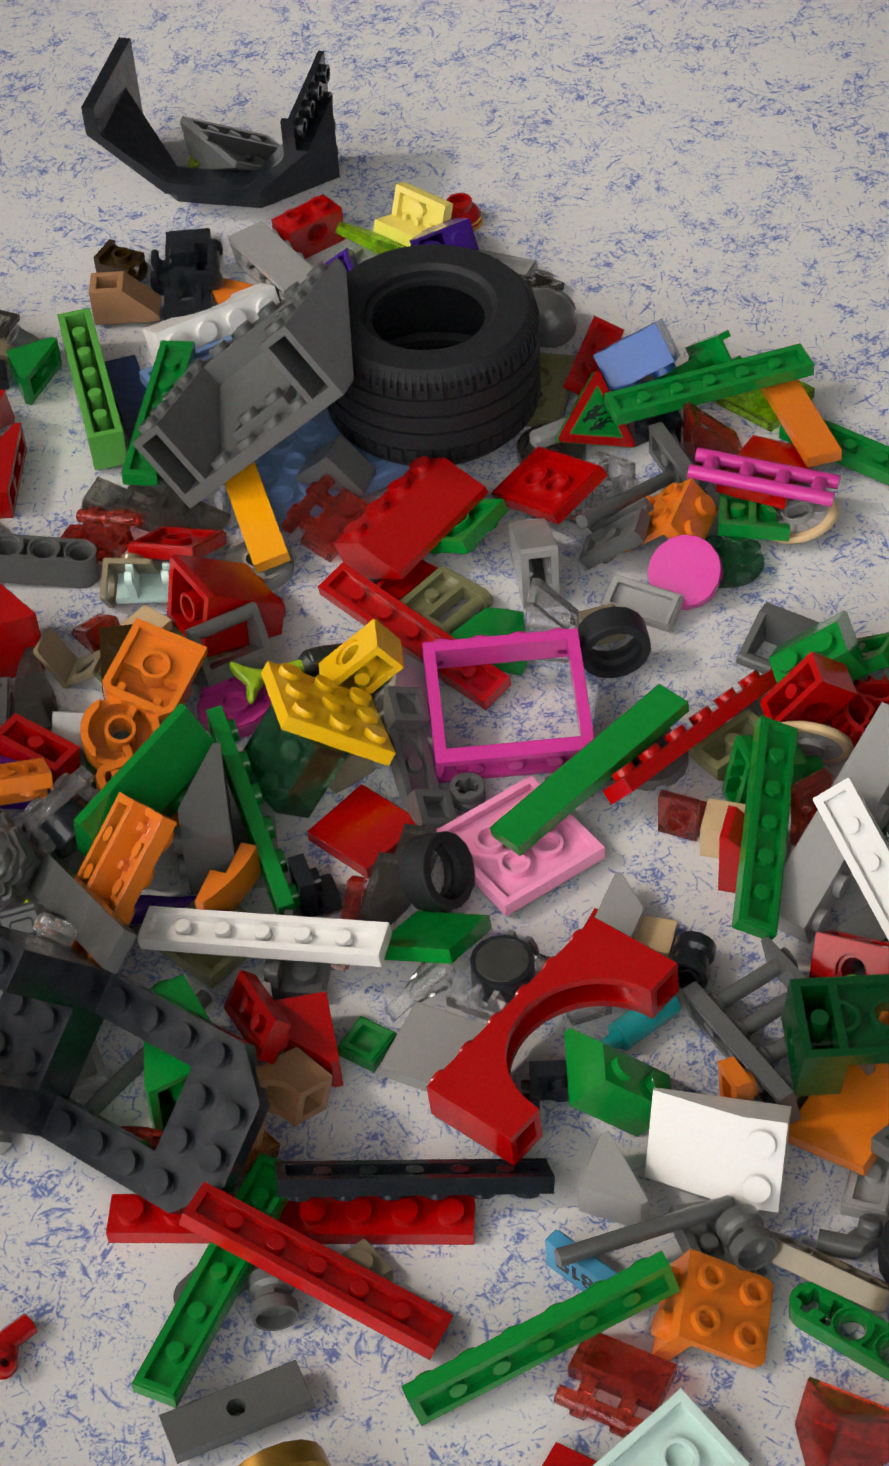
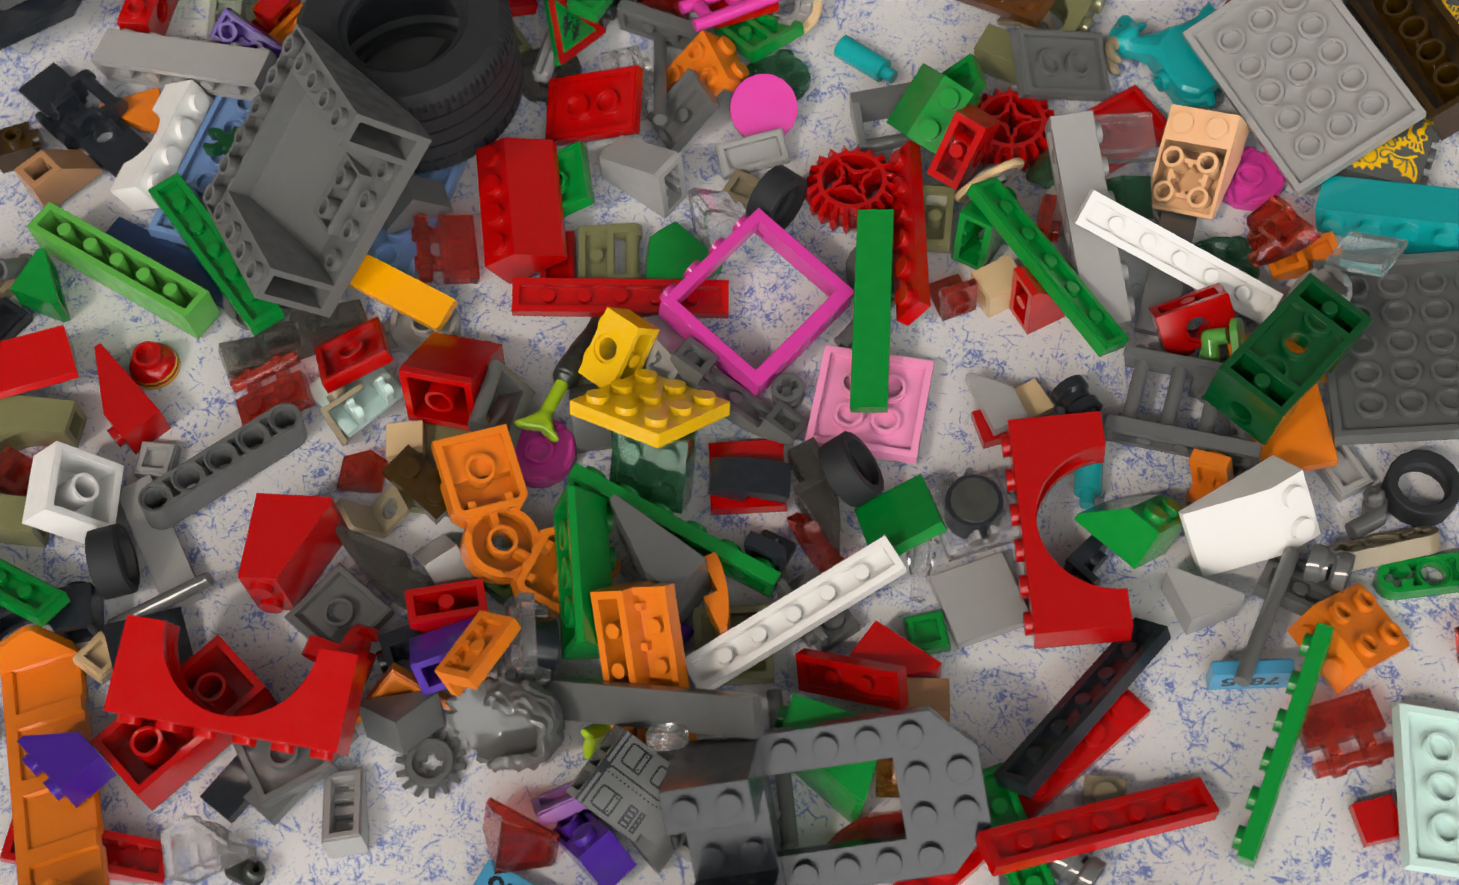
camera: 40 degrees left, 15 degrees up
none -> red piece [128,341,181,390]
none -> black slope [708,457,792,504]
none -> red gear [805,145,897,234]
none -> teal cylinder [834,35,898,83]

